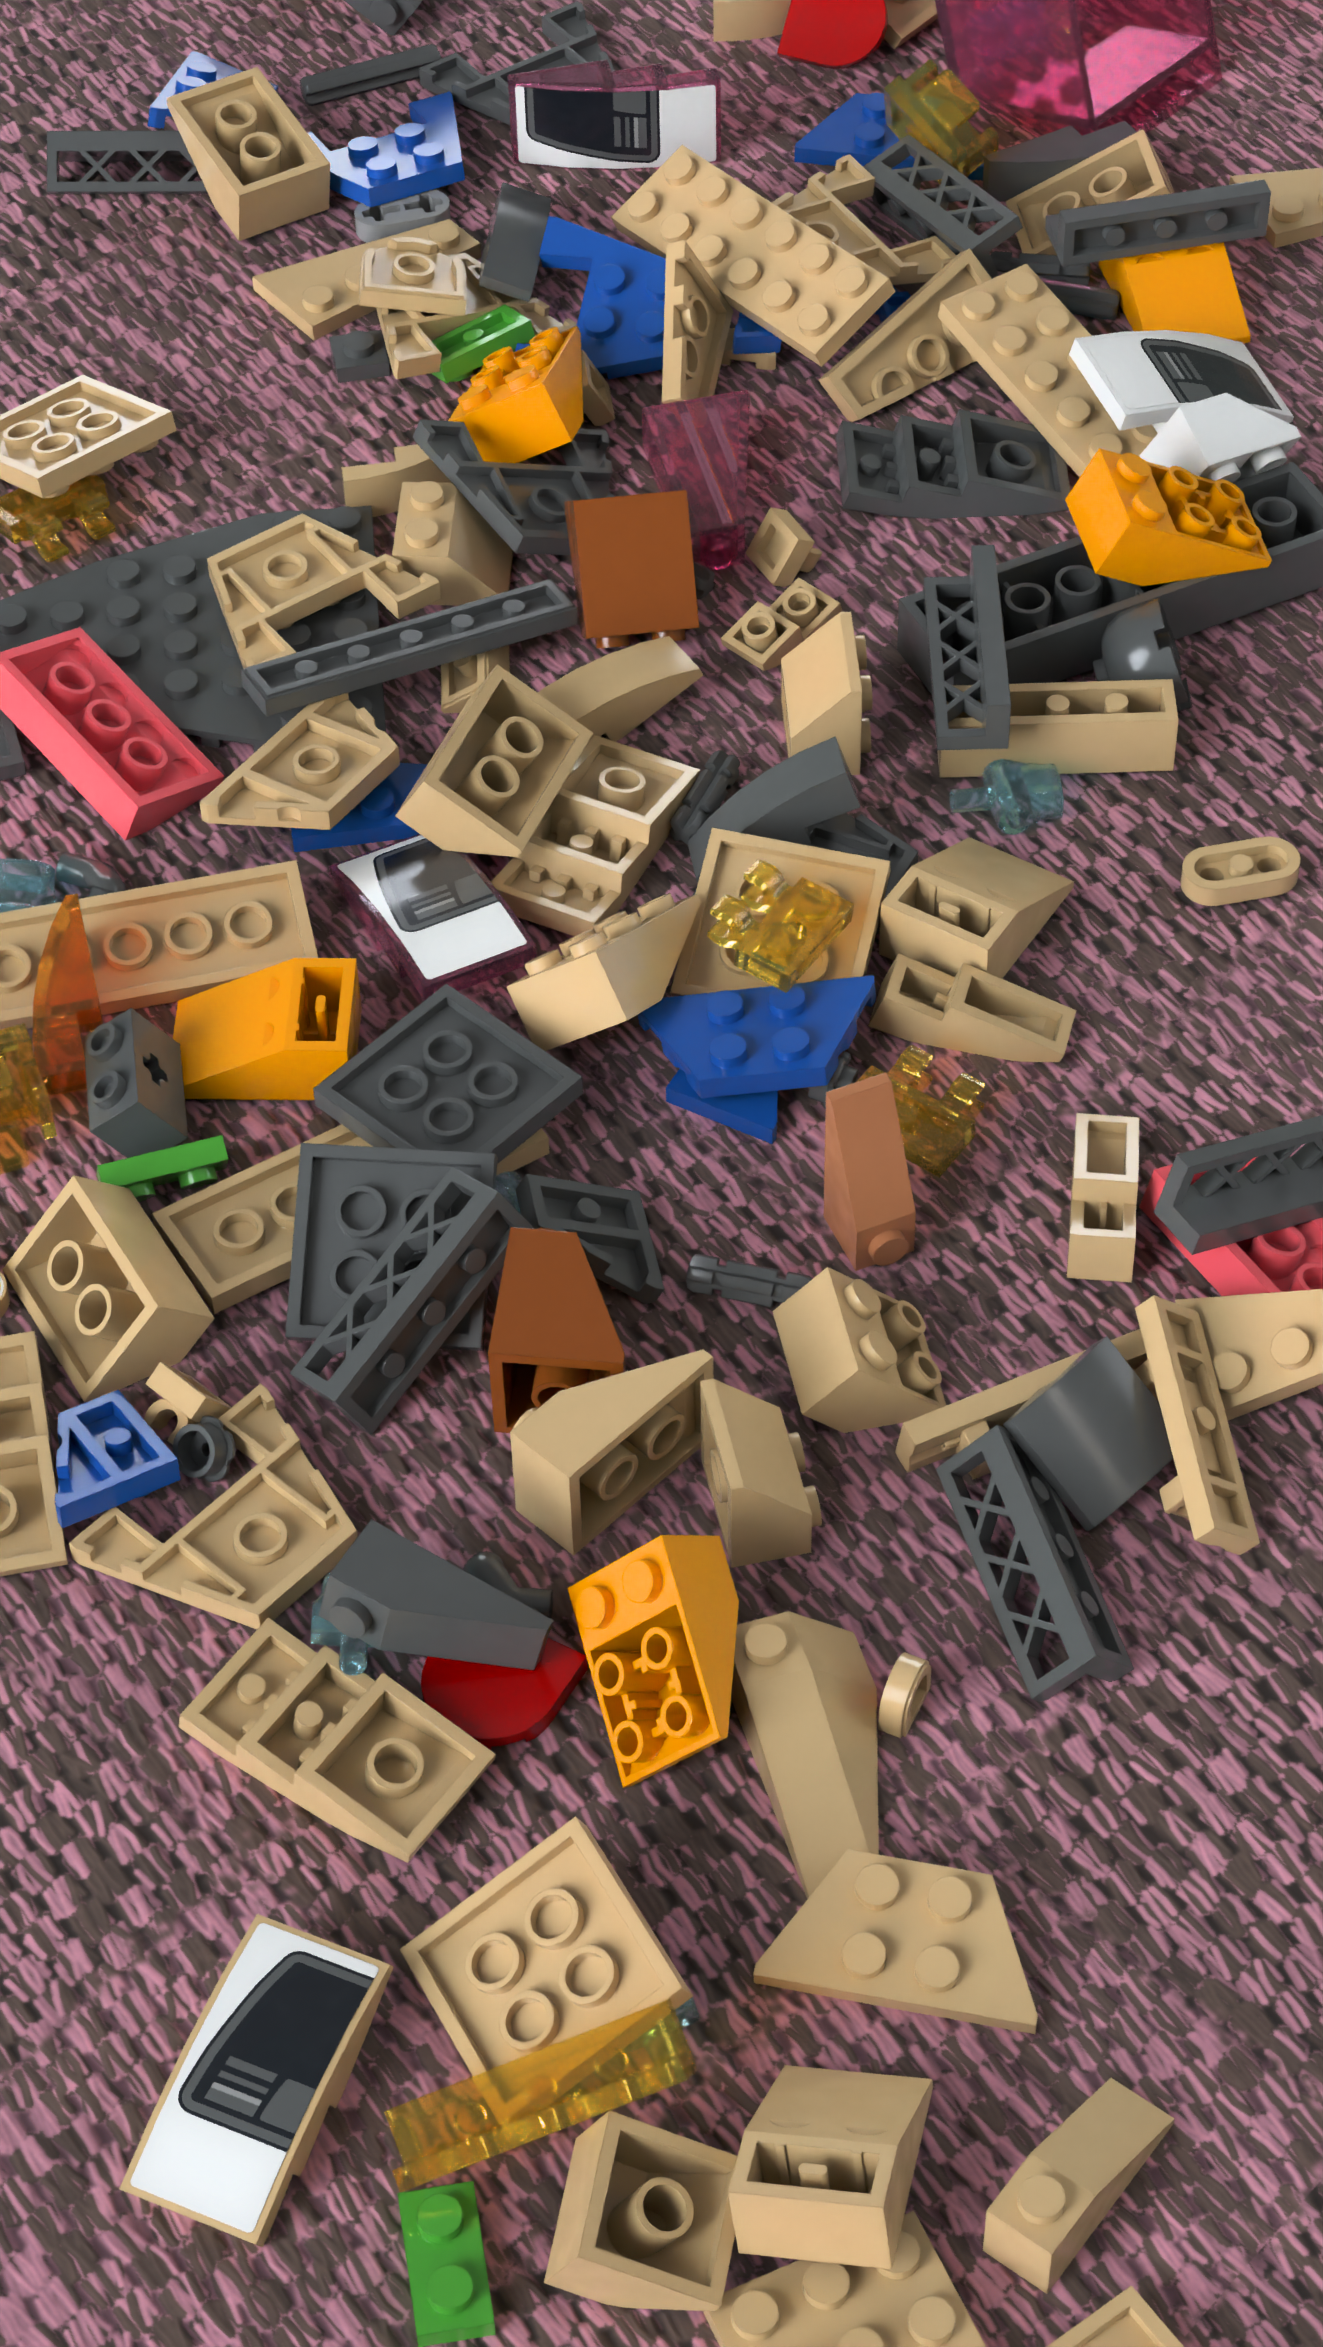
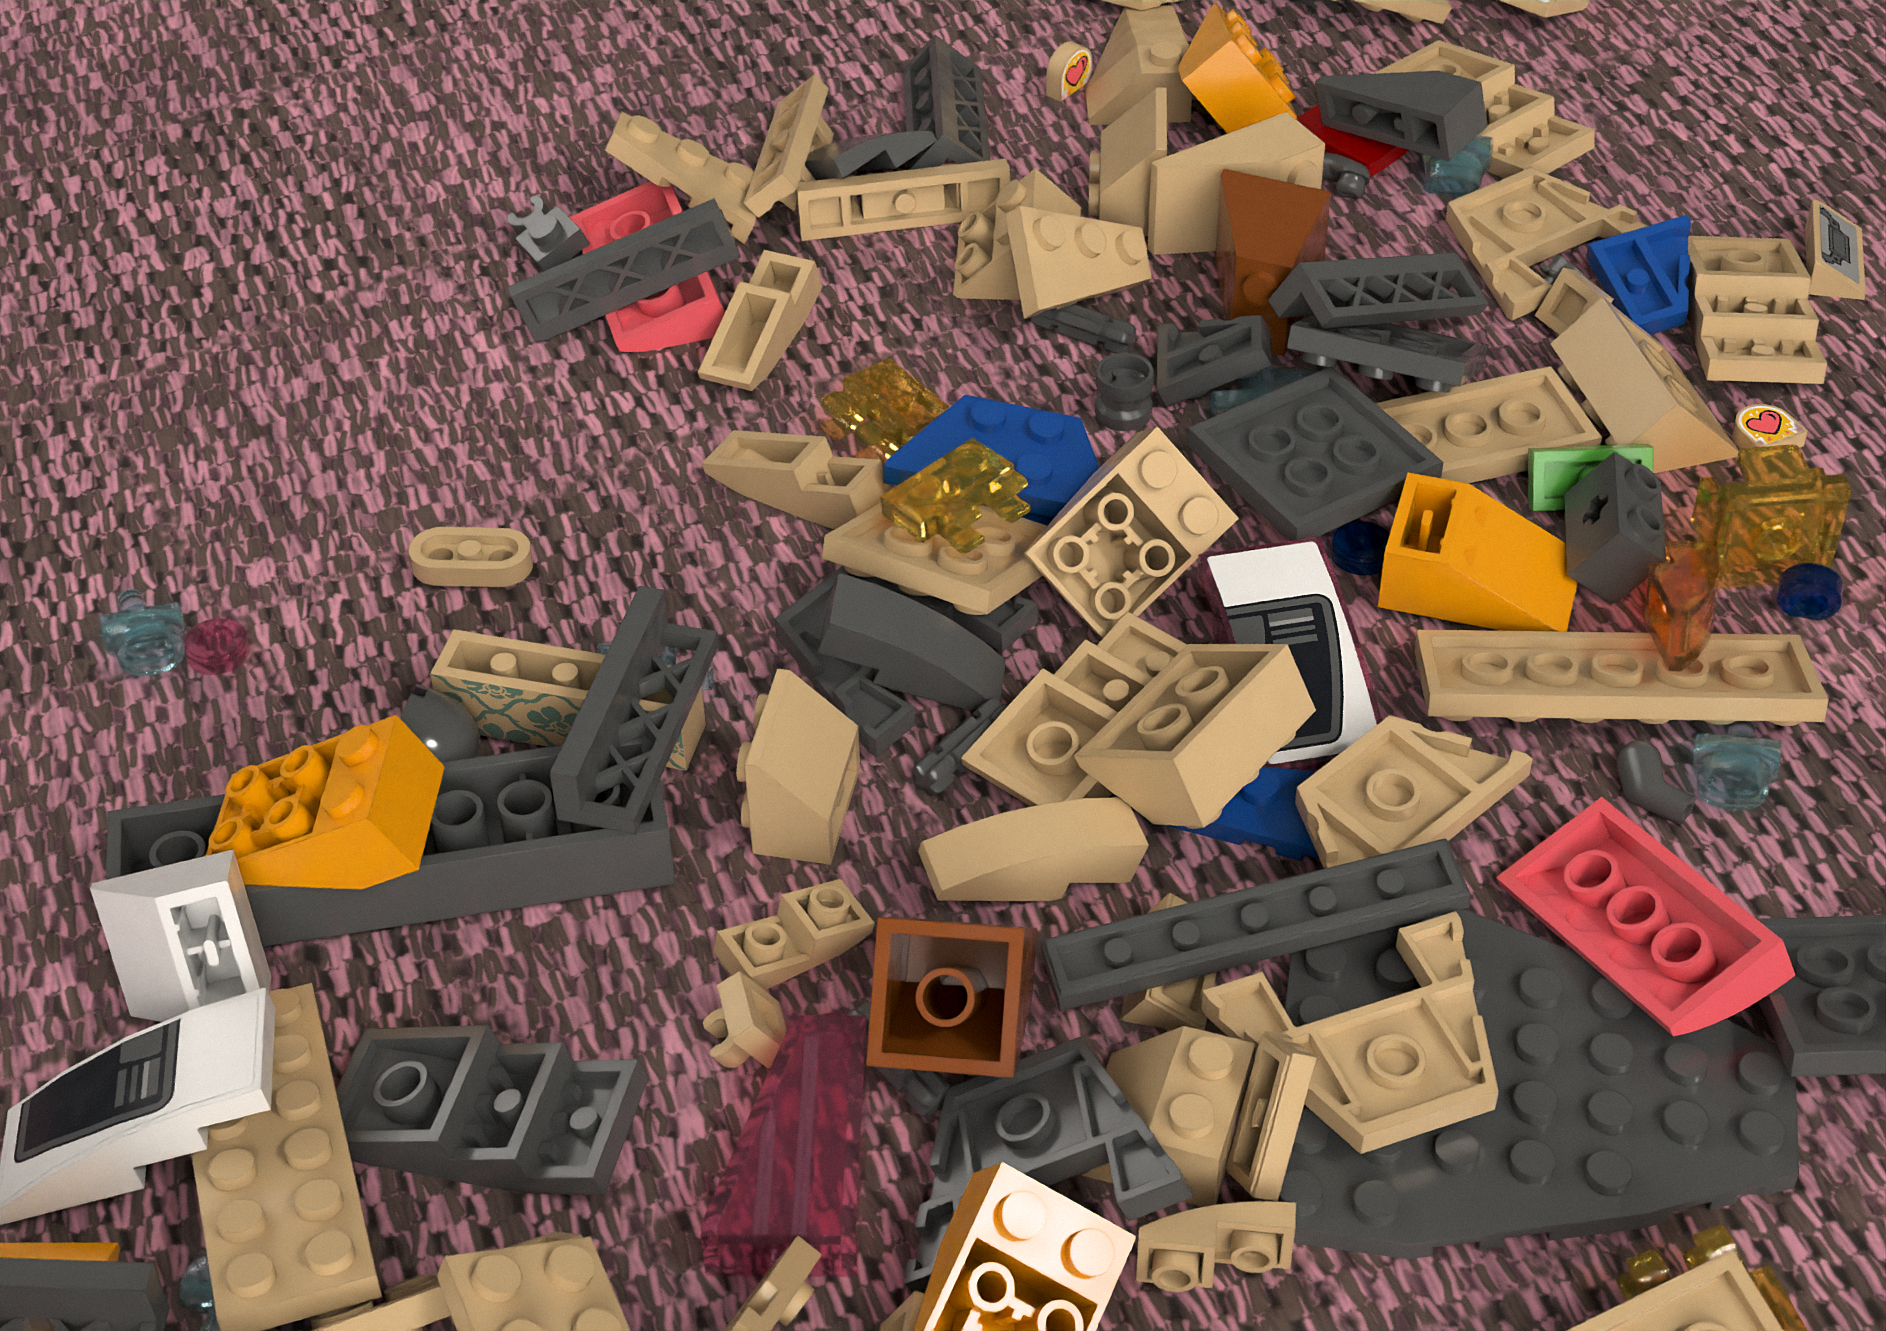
camera: 165 degrees left, 5 degrees down
nougat slope [823,1072,916,1271] -> none
tan slope [879,837,1074,979] -> none
none -> tan wing [1005,205,1152,319]
none -> dark grey wheel [1095,352,1154,431]
none -> tan tile [1226,1031,1317,1202]

